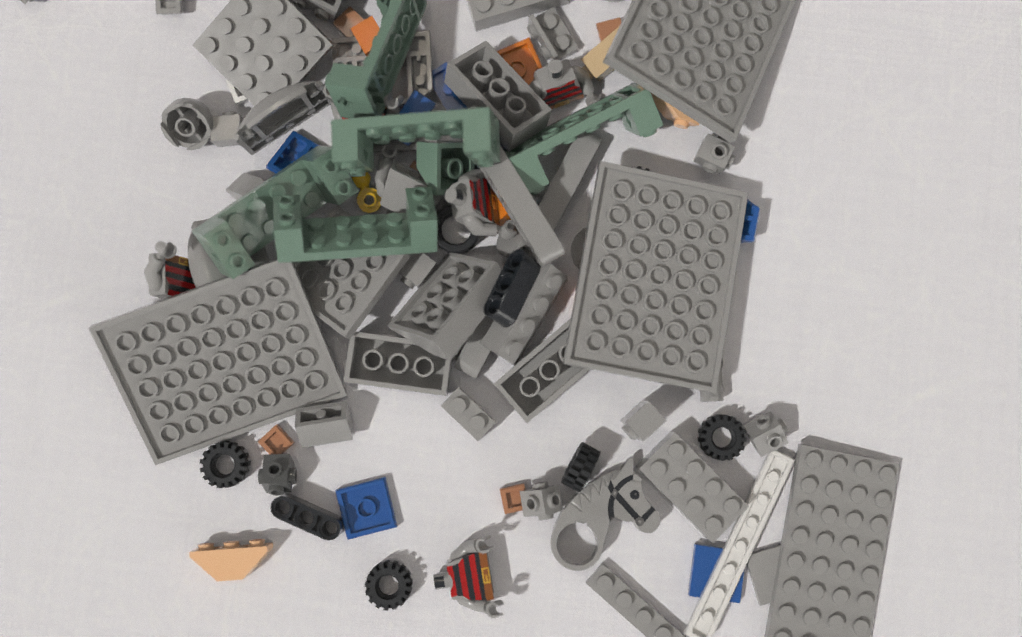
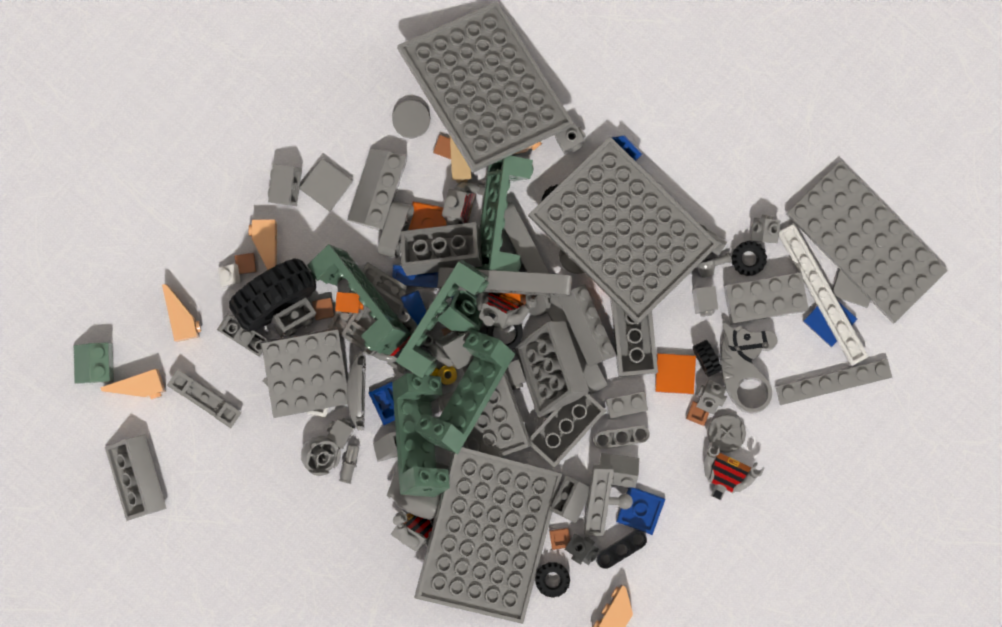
camera: 60 degrees left, 0 degrees up
black tyre [365,560,413,611] -> none
black beam [484,249,541,327] -> none
light grey bracket [527,7,579,61] -> none
none -> light grey axle [339,445,359,484]
none -> light grey beam [378,201,414,259]
none -> light grey plate [584,465,633,536]
none -> light grey beam [593,426,650,449]
none -> light grey brick [599,453,640,488]
none -> orange tile [655,353,696,394]
none -> light grey bar [696,253,732,277]
none -> light grey tile [707,414,746,453]

